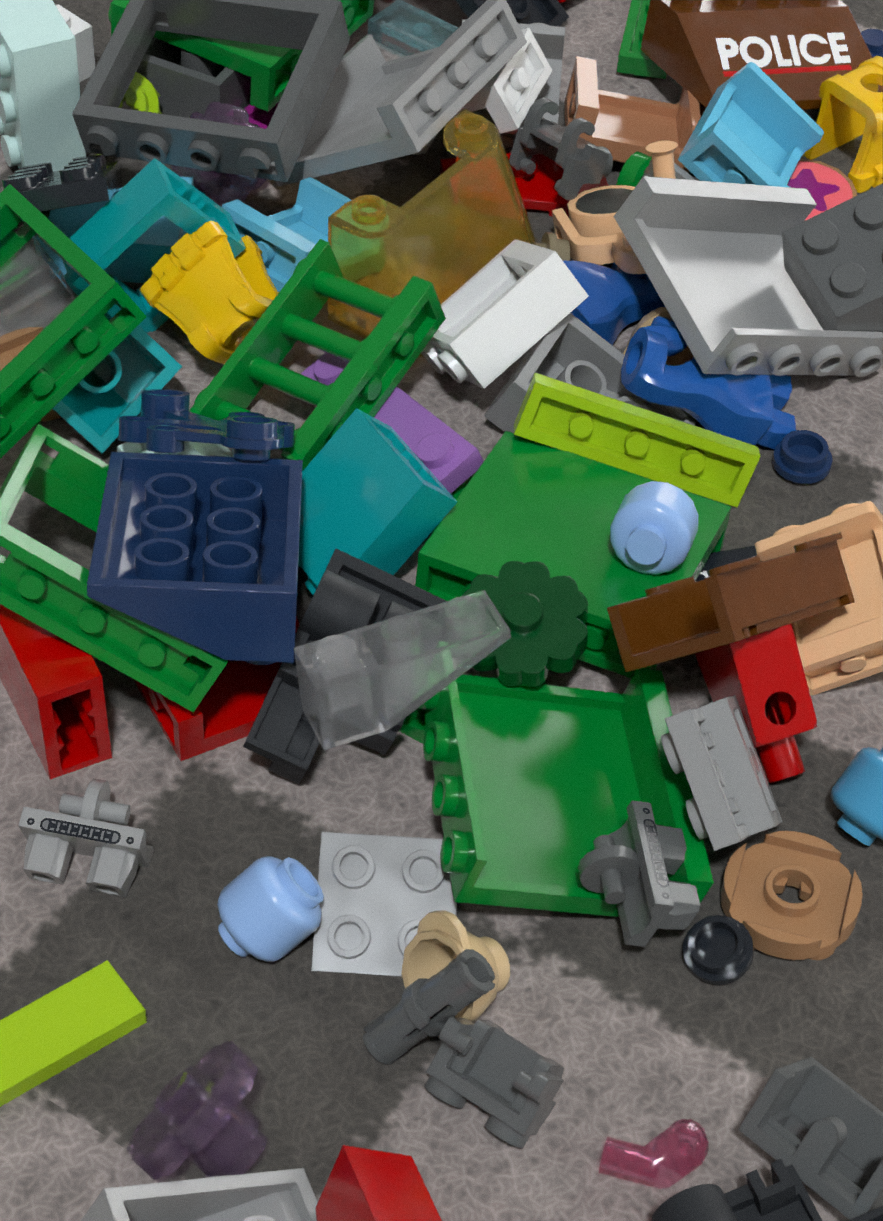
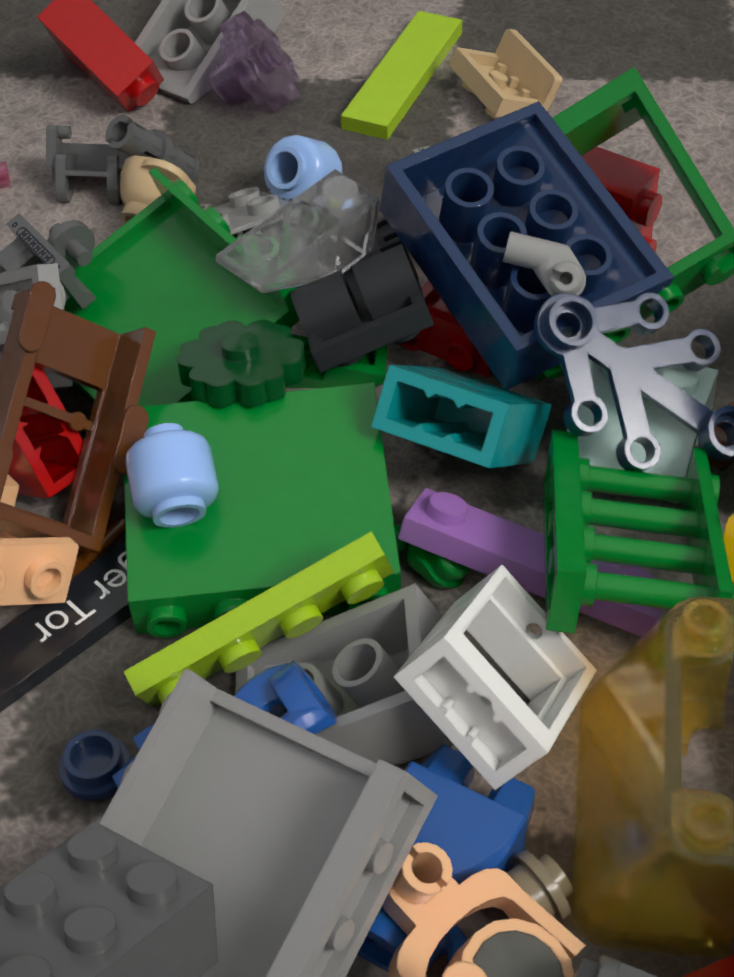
camera: 155 degrees right, 0 degrees up
none -> light grey arm [503,231,586,297]

